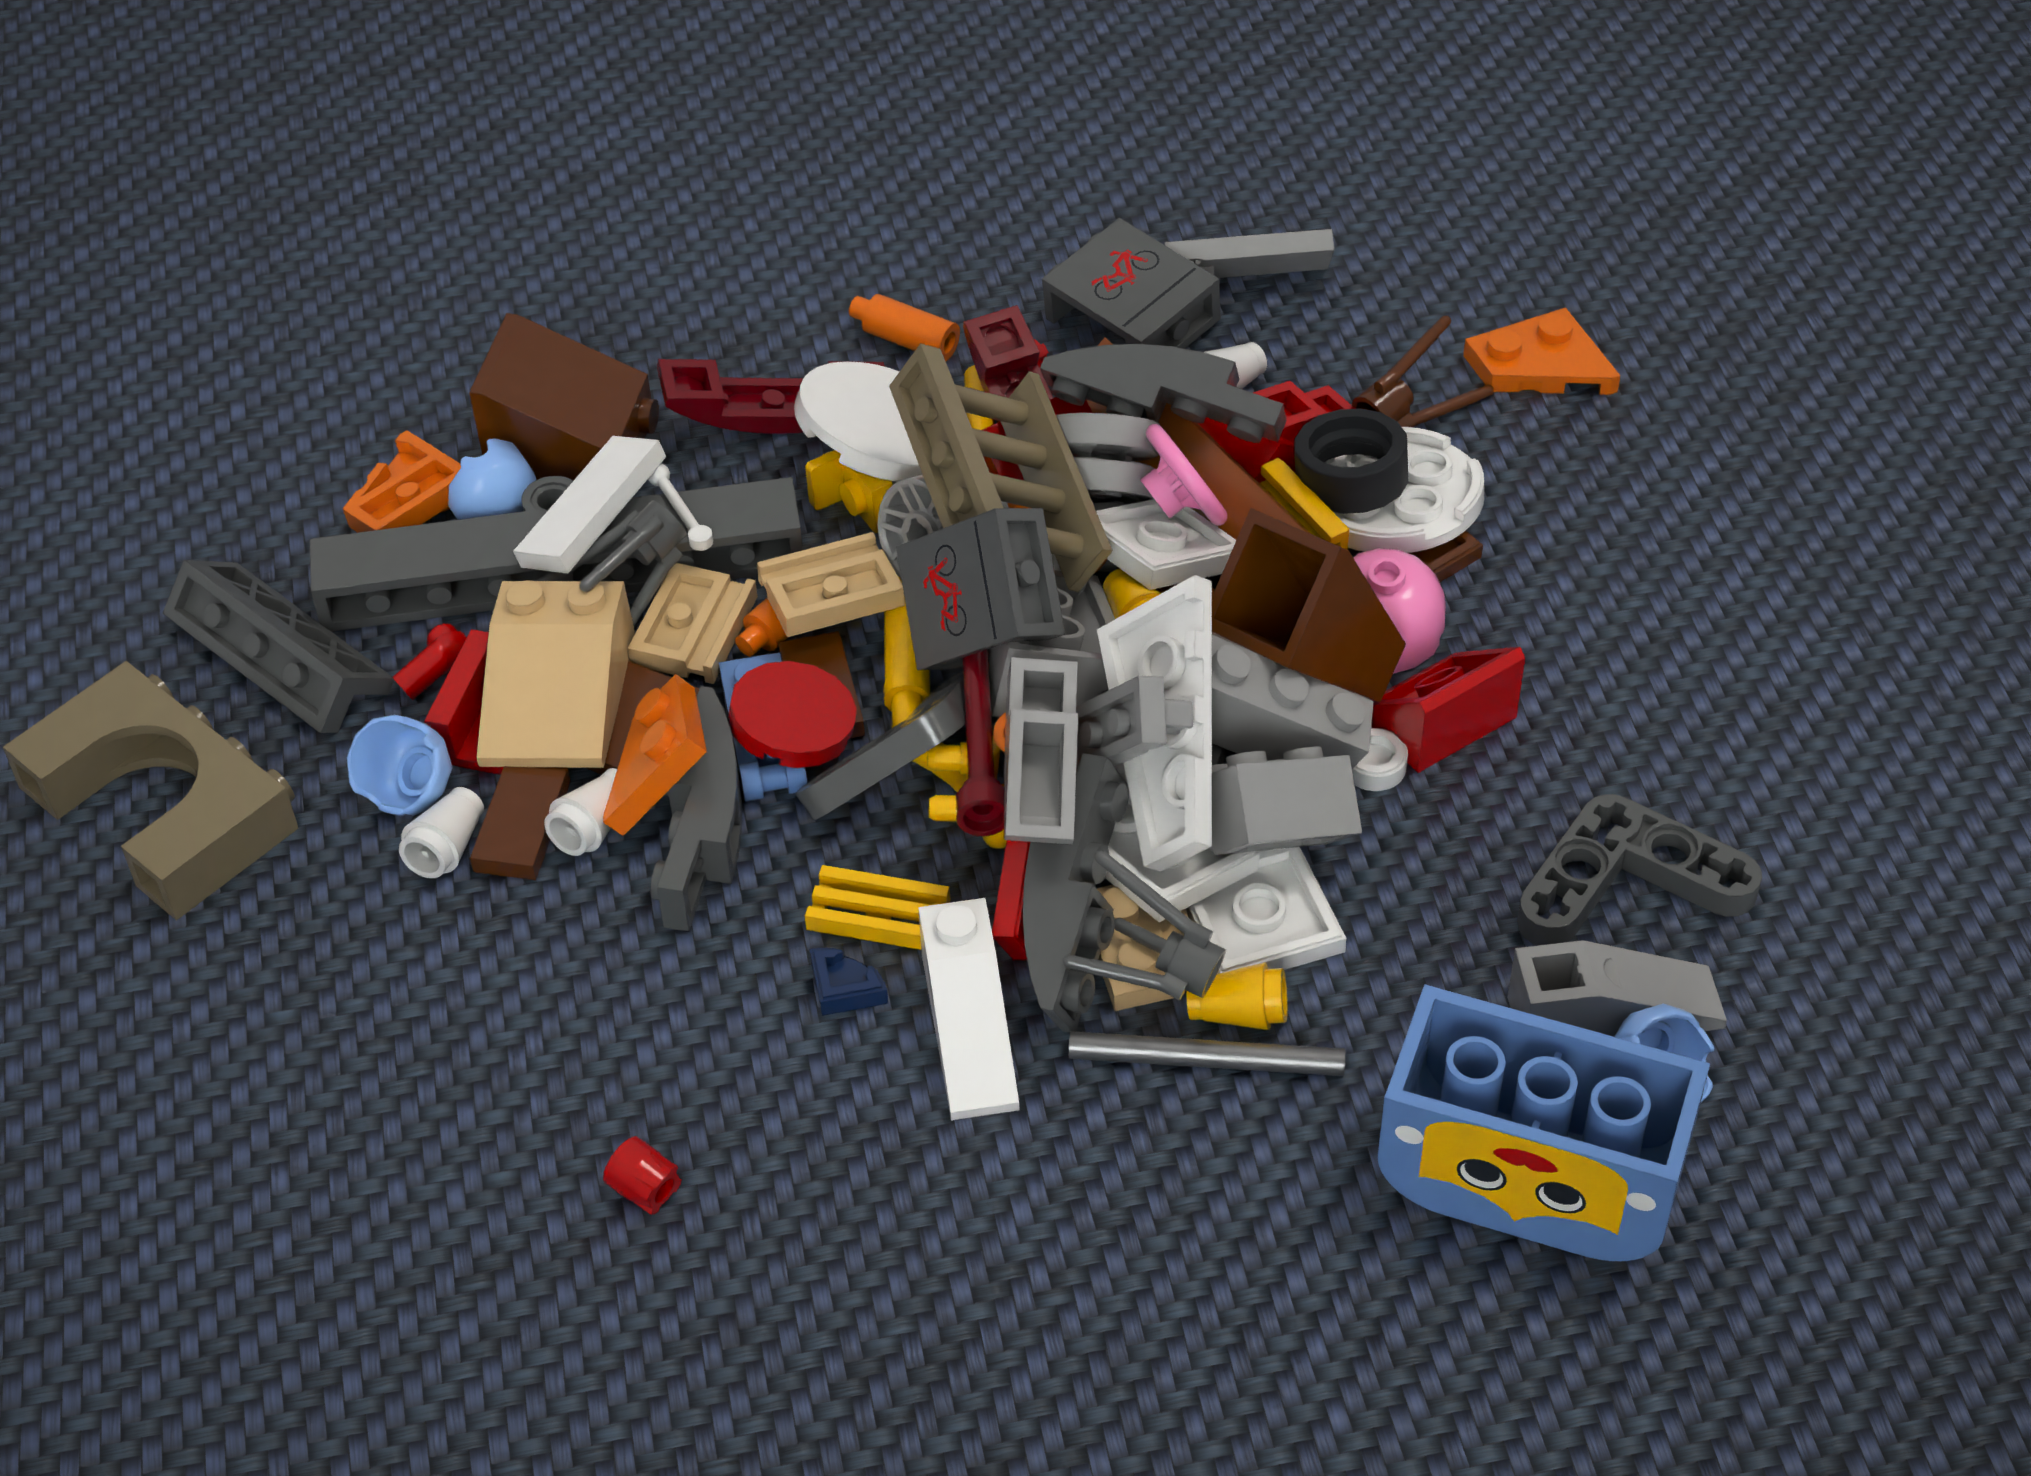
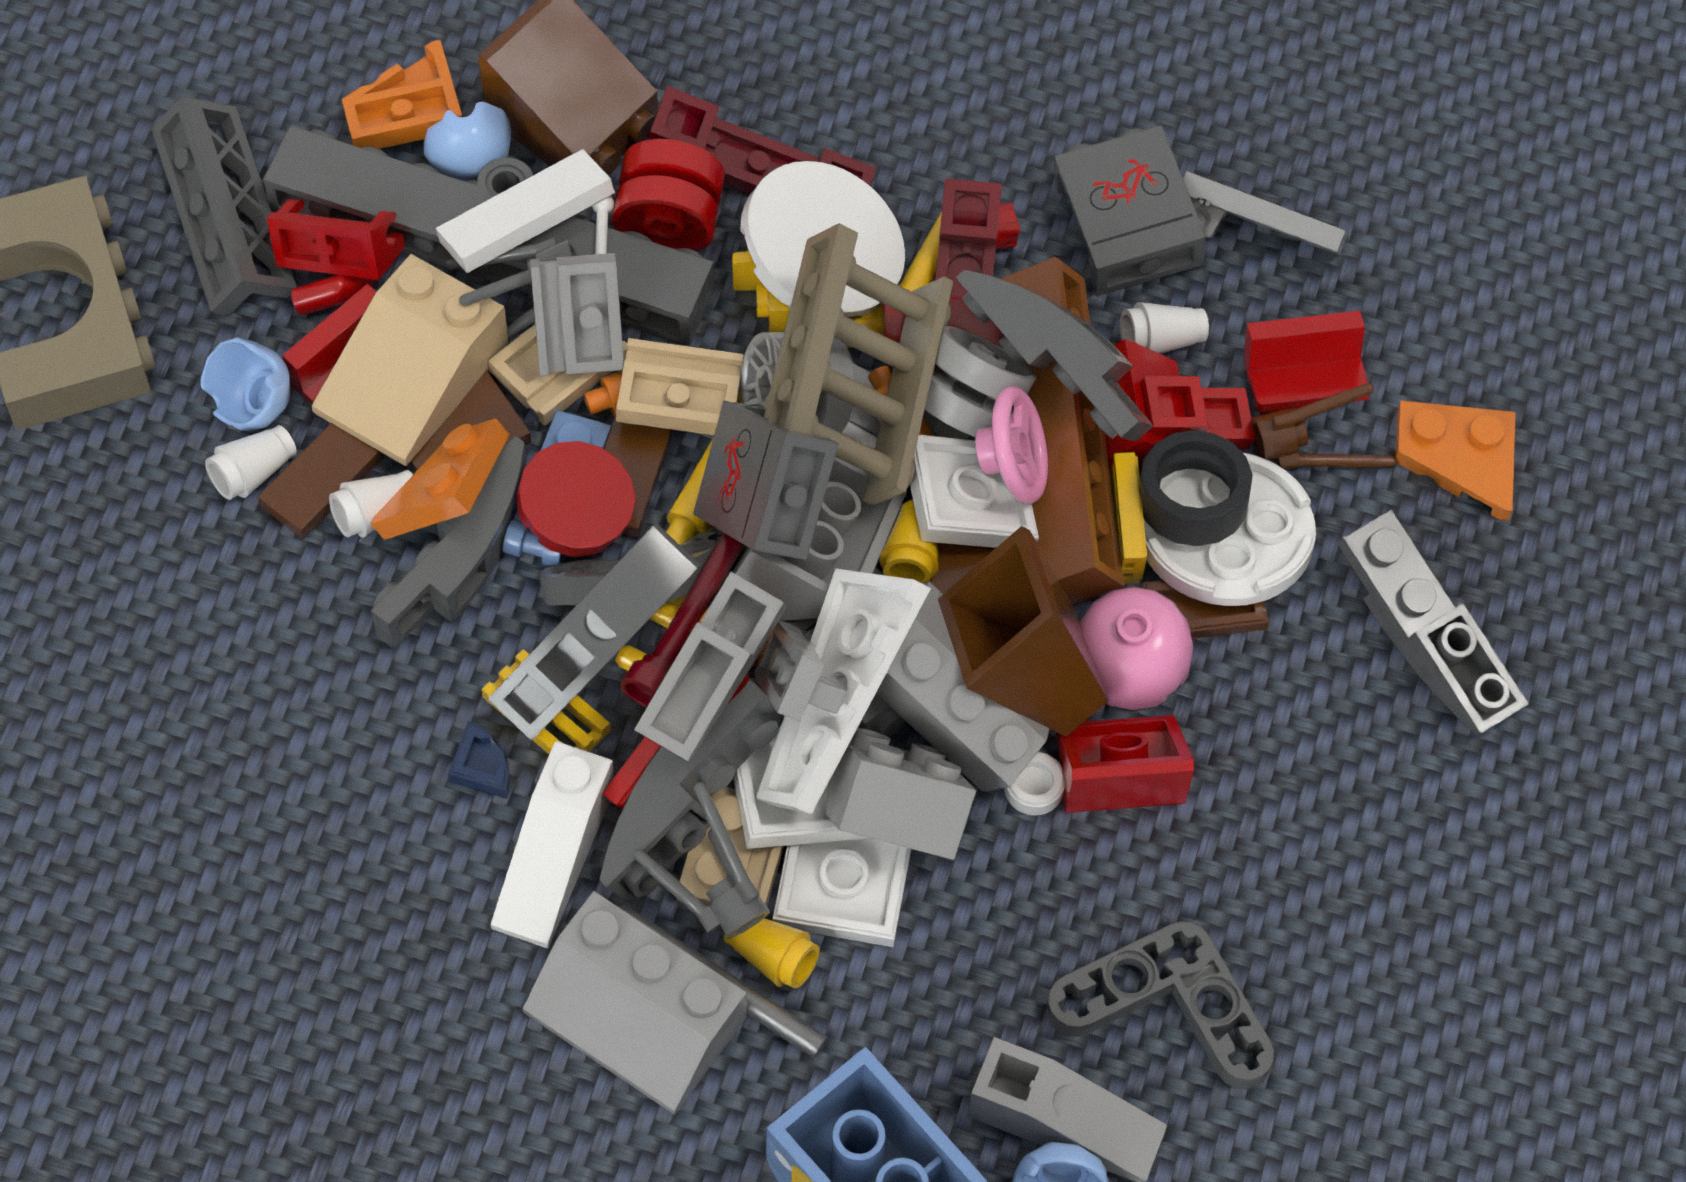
camera: 25 degrees right, 15 degrees up
red hose [603,1136,682,1215] -> none
orange cylinder [849,294,960,361] -> none
none -> red hinge [267,199,405,280]
none -> dark grey slope [488,523,700,741]
none -> light grey slope [523,891,747,1115]
none -> light grey plate [530,253,624,376]
none -> red wheel [611,139,725,252]
none -> red panel [1243,310,1369,412]
none -> slope [1338,510,1529,736]

